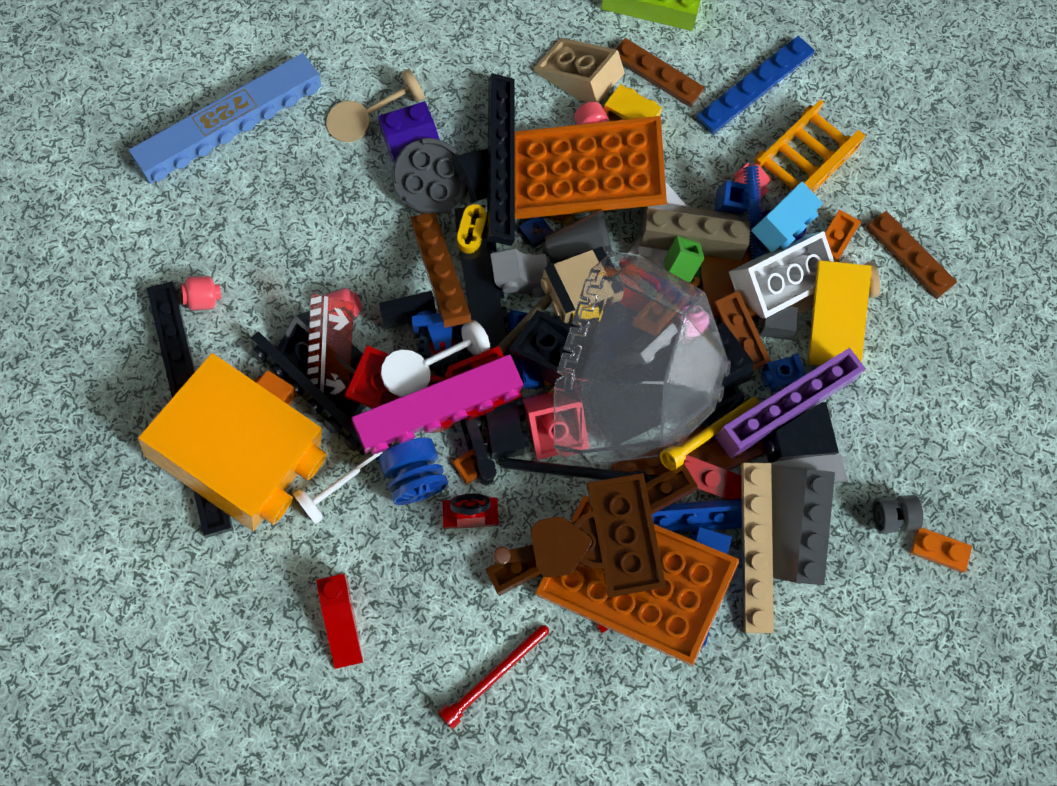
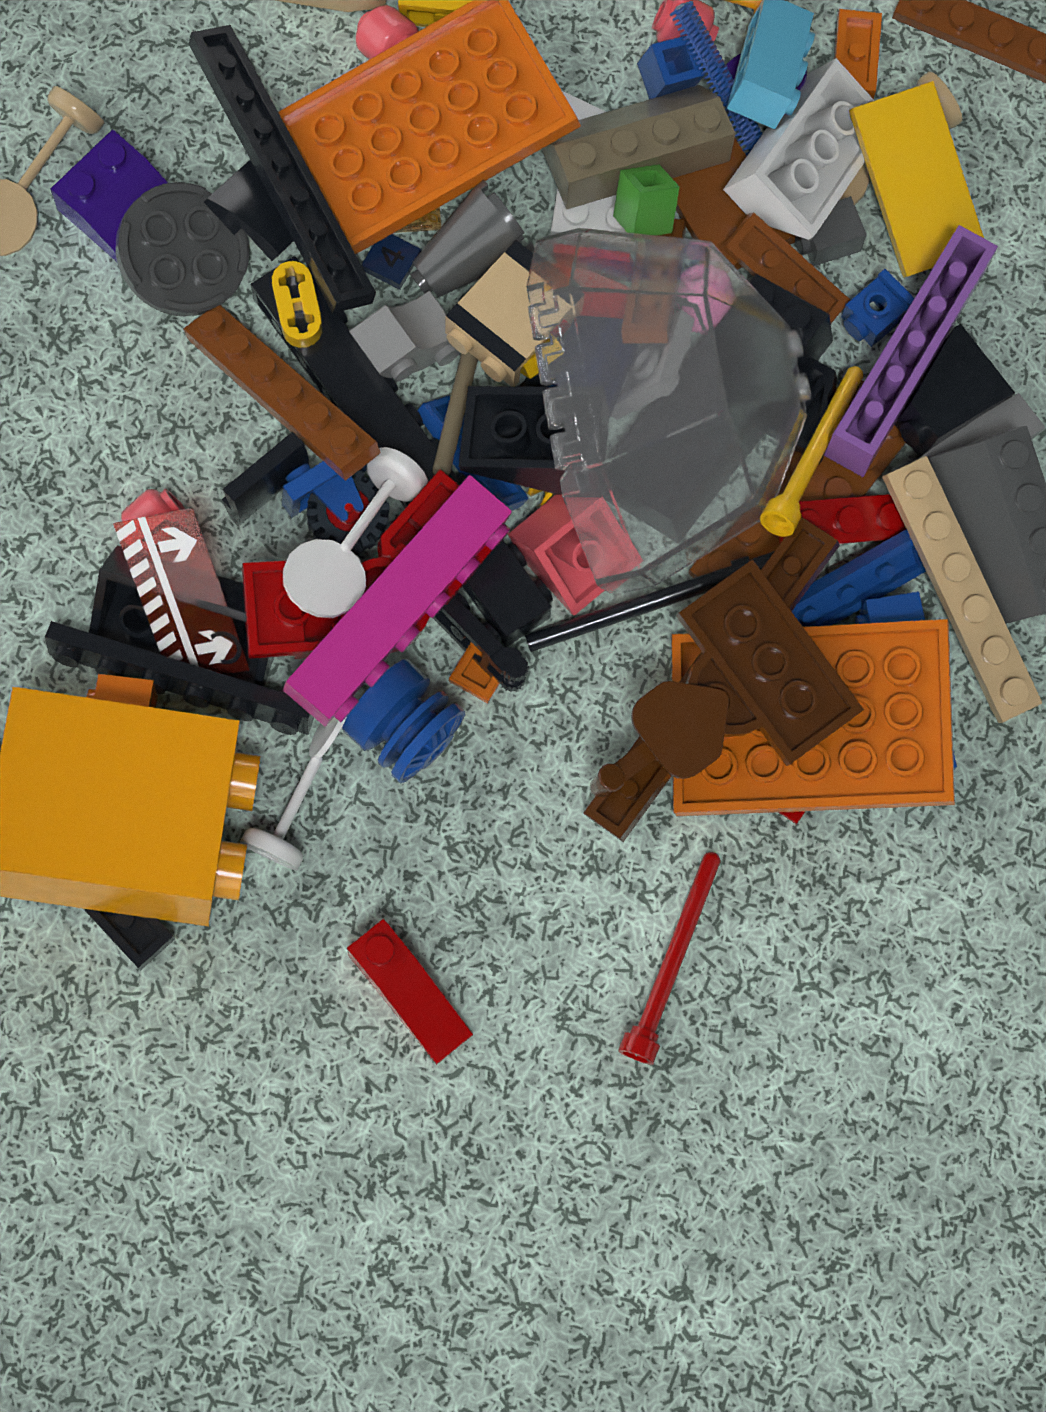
camera: 25 degrees left, 5 degrees up
red piece [442,493,499,529] -> none

